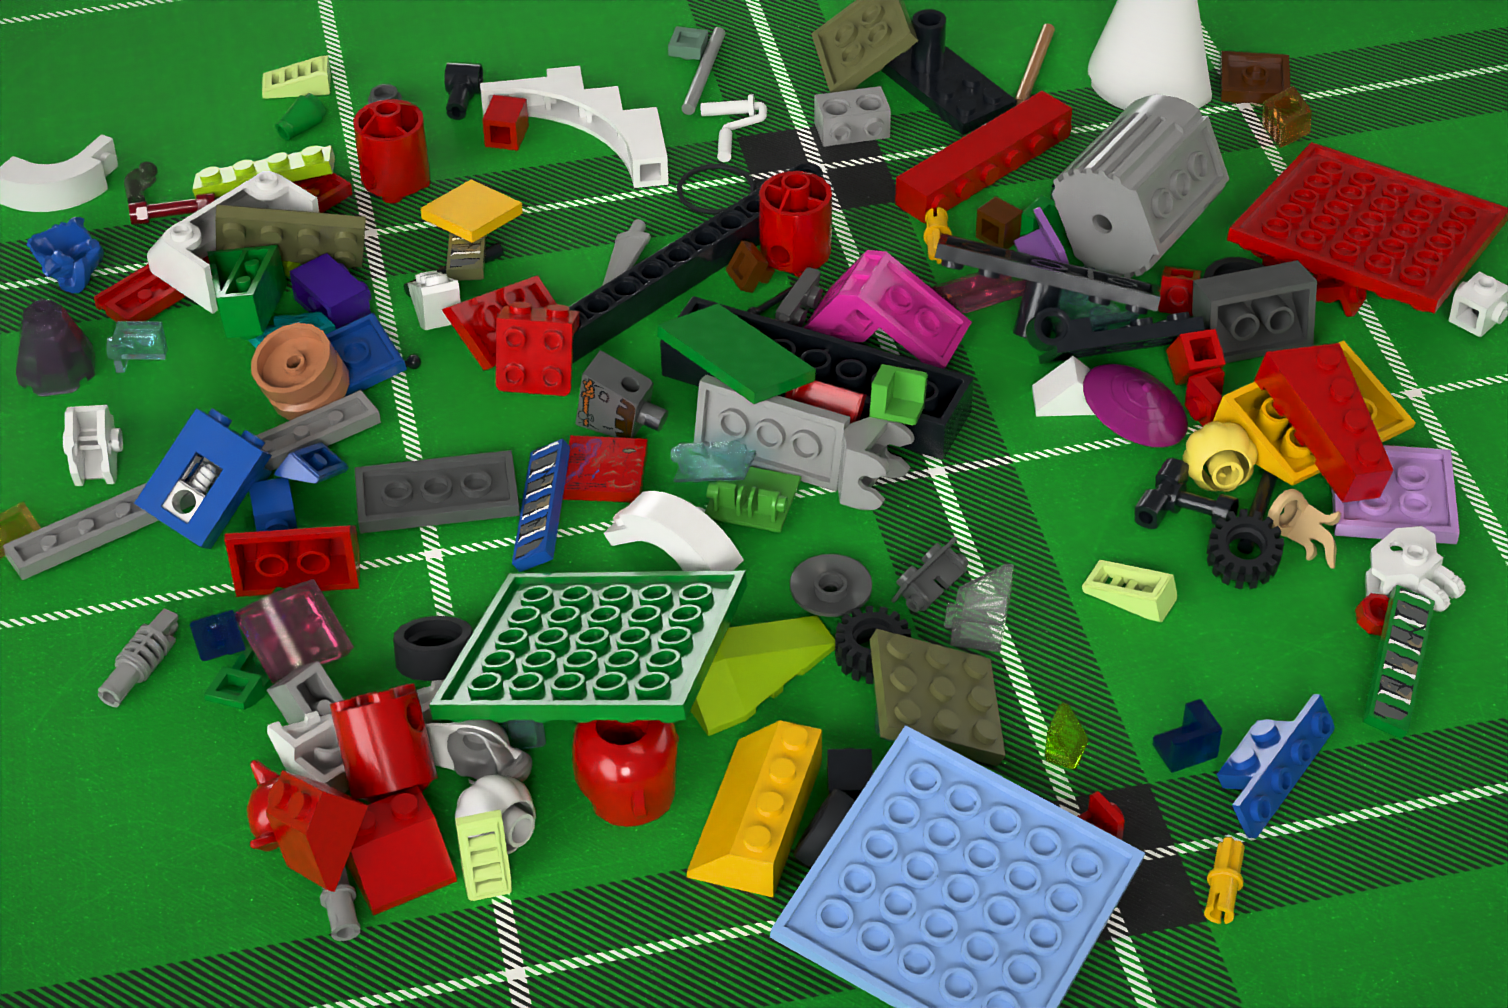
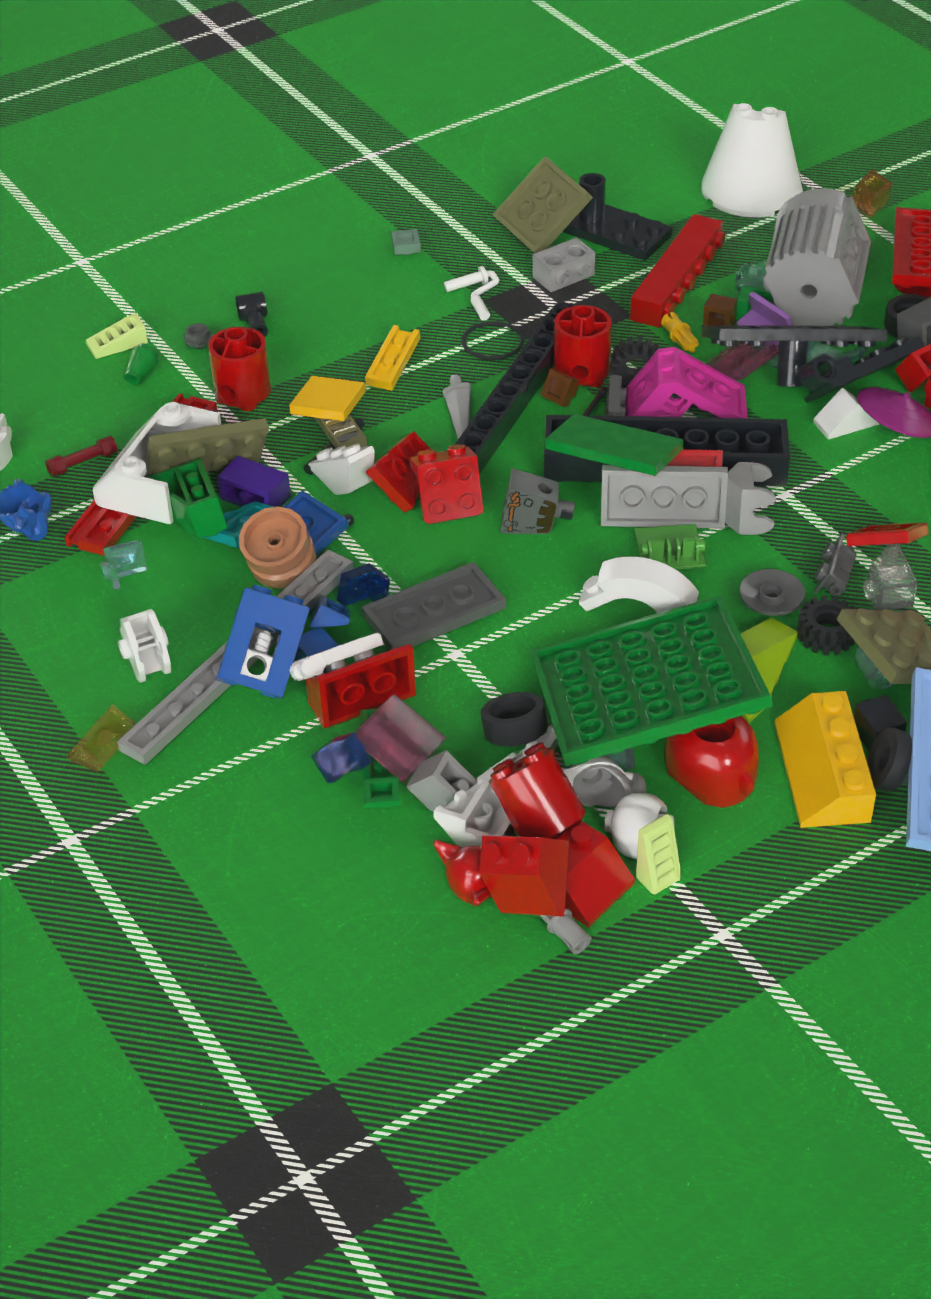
camera: 20 degrees left, 0 degrees up
clear purple cone [16,300,95,397] -> none
light grey hinge [98,608,178,707] -> none
clear smoke arm [124,161,158,204] -> none
lime plate [192,146,335,199] -> none
white arch [480,66,668,188] -> none
red brick [482,95,529,151] -> none
blue tile [512,438,570,572] -> none
red tile [563,435,648,503] -> none
clear light blue hinge [671,440,757,482] -> none
light grey bar [682,27,726,115] -> none
bright green panel [869,364,928,425] -> none
medium nougat bar [1015,24,1055,106] -> none
red bracket [1158,266,1202,316] -> none
reddish brown plate [1220,51,1291,106] -> none
none -> white hinge [290,632,384,681]
none -> clear blue bracket [337,563,390,606]
none -> yellow hinge [365,325,420,391]
none -> black tyre [611,336,659,388]
none -> red tile [846,522,928,546]

